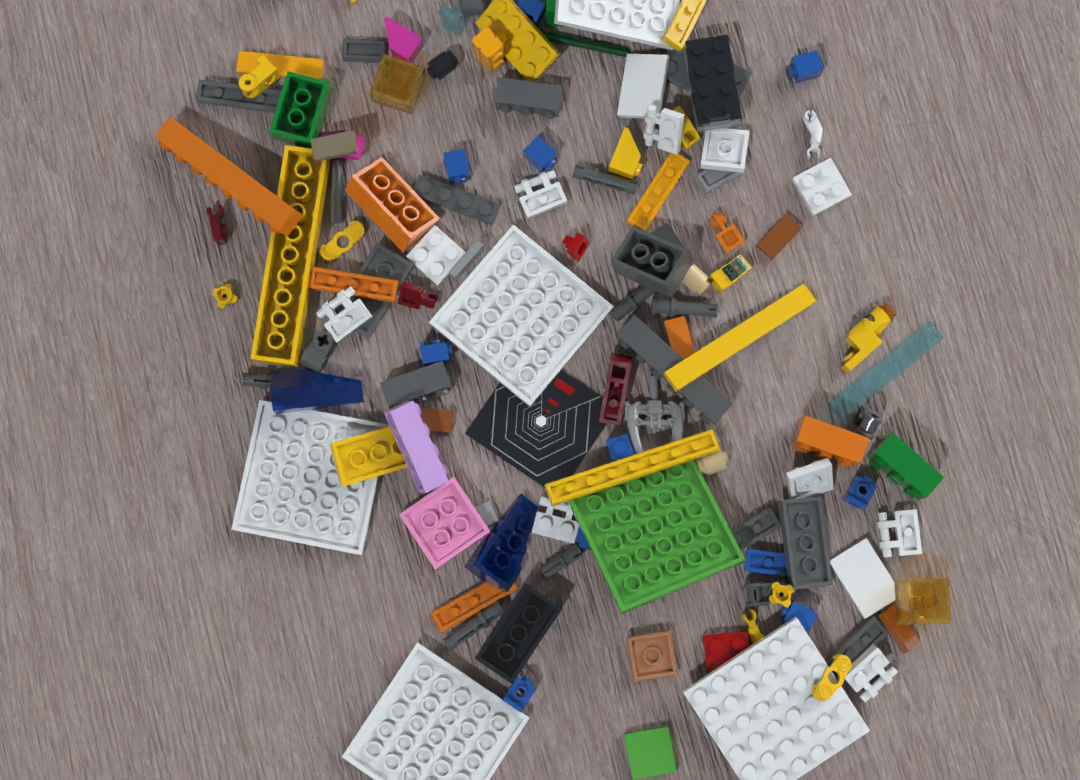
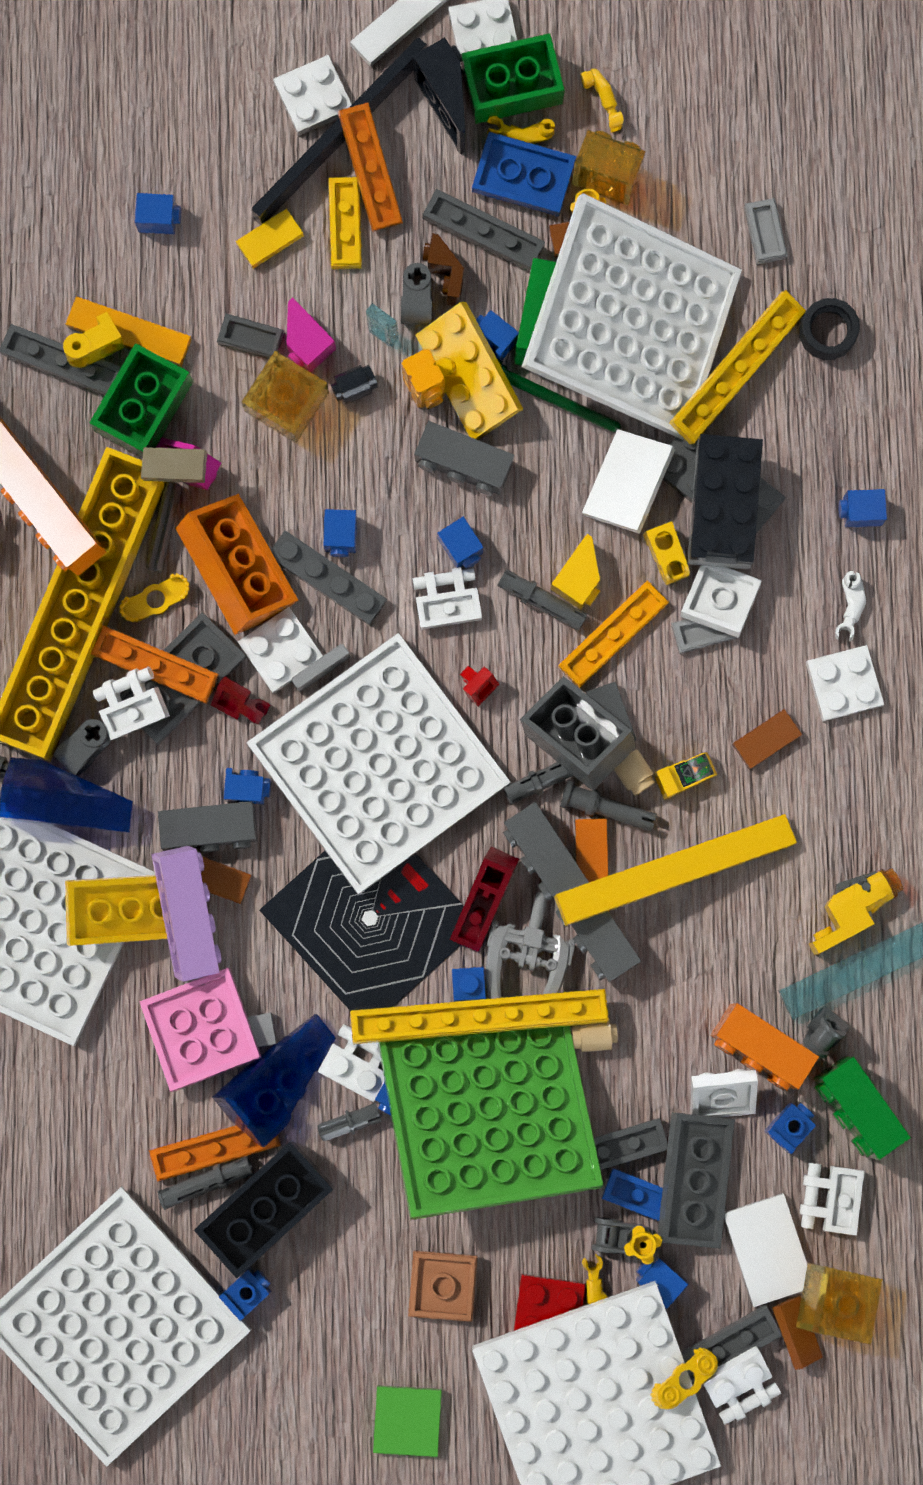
camera: 10 degrees right, 0 degrees up
white plate [643,105,684,155] -> none
orange plate [709,212,745,254] -> none

